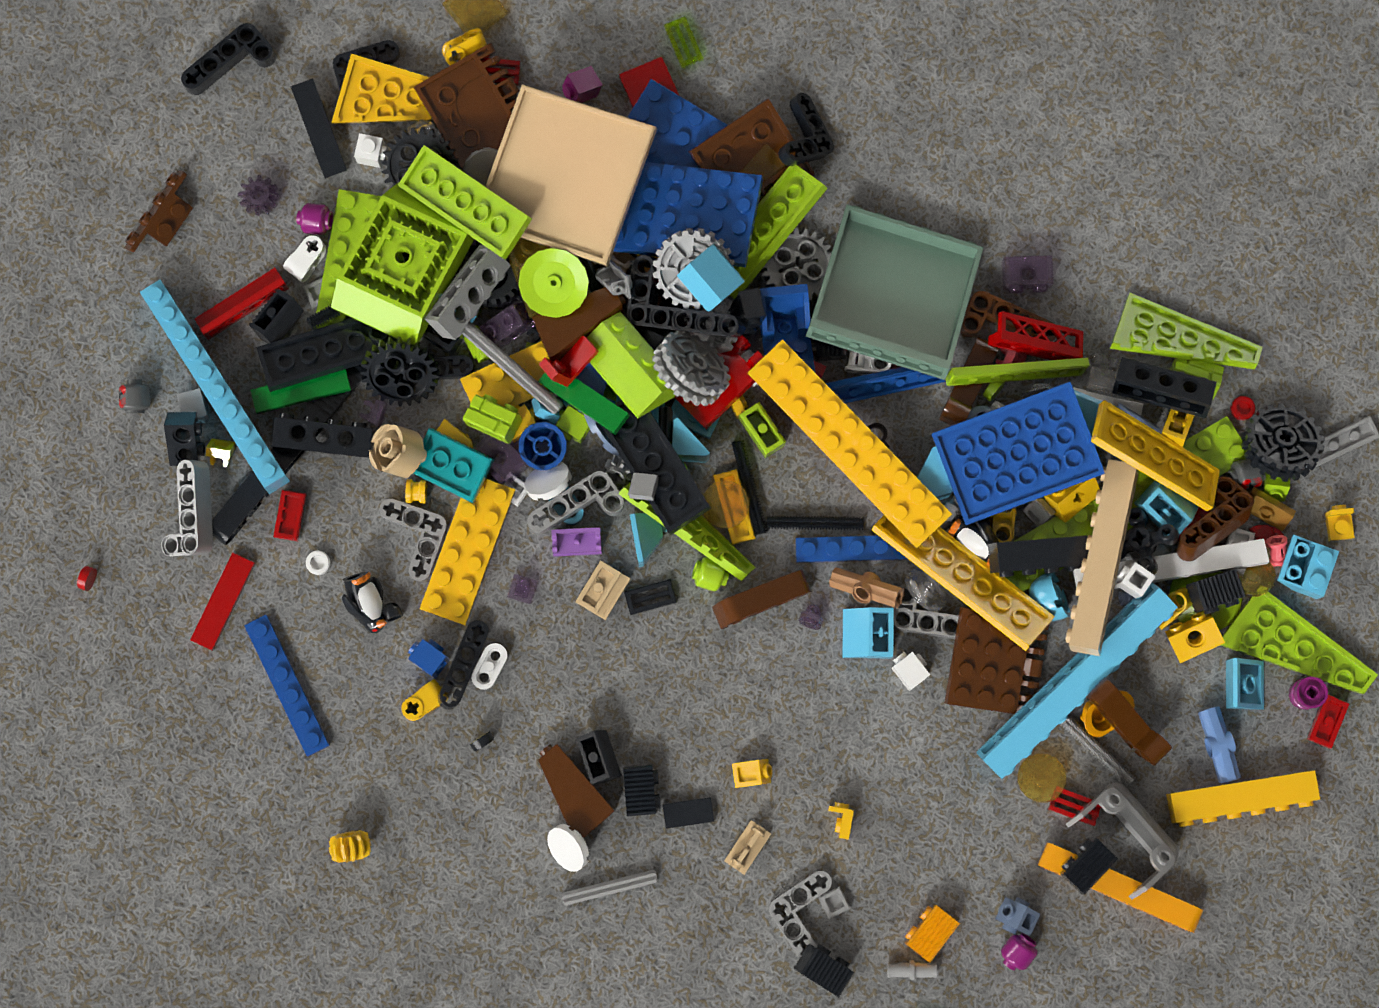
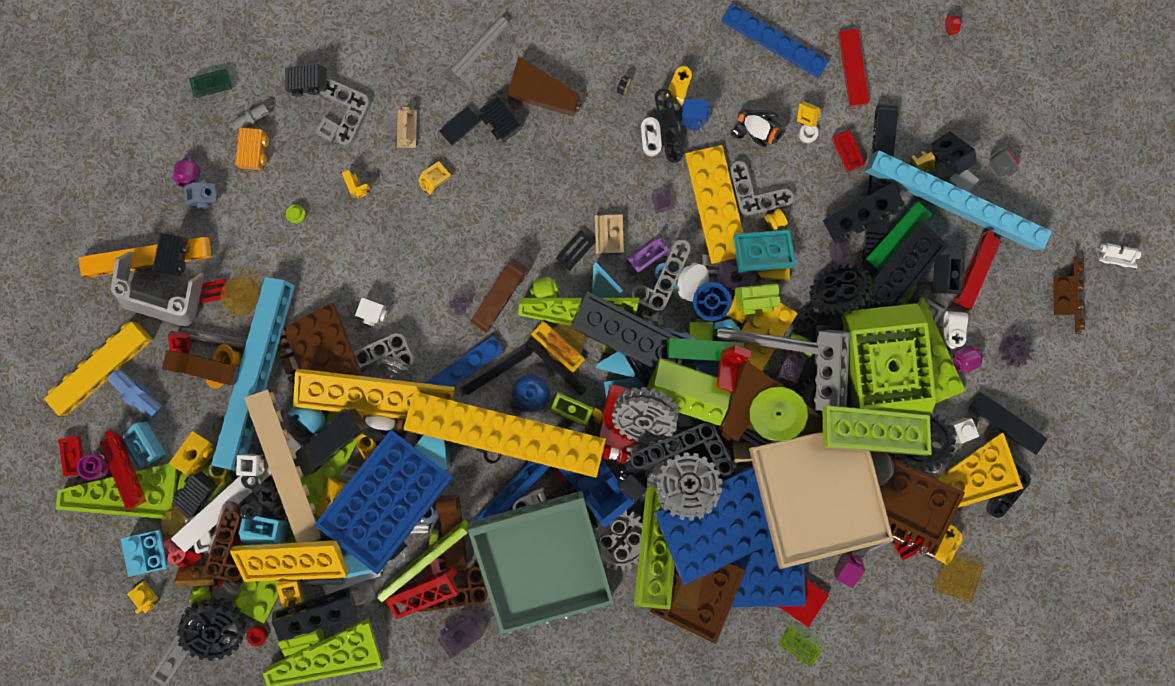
camera: 155 degrees right, 5 degrees up
light grey beam [161,460,213,557] -> none
black beam [181,23,276,95] -> none
tan brick [369,424,427,478] -> none
white tile [547,824,589,871] -> none
black brick [576,730,622,784] -> none
light grey hinge [595,260,632,299] -> none
light grey tile [628,473,659,501] -> none
medium azure slope [676,243,745,312] -> none
black beam [778,92,834,166] -> none
medium nougat piece [829,567,904,608] -> none
medium azure slope [842,607,894,659] -> none
none -> red fence [100,430,147,510]
none -> red tile [168,331,191,353]
none -> lime plate [286,204,306,224]
none -> blue cylinder [512,375,550,413]
none -> yellow tile [797,102,822,127]
none -> white hinge [1096,243,1141,268]

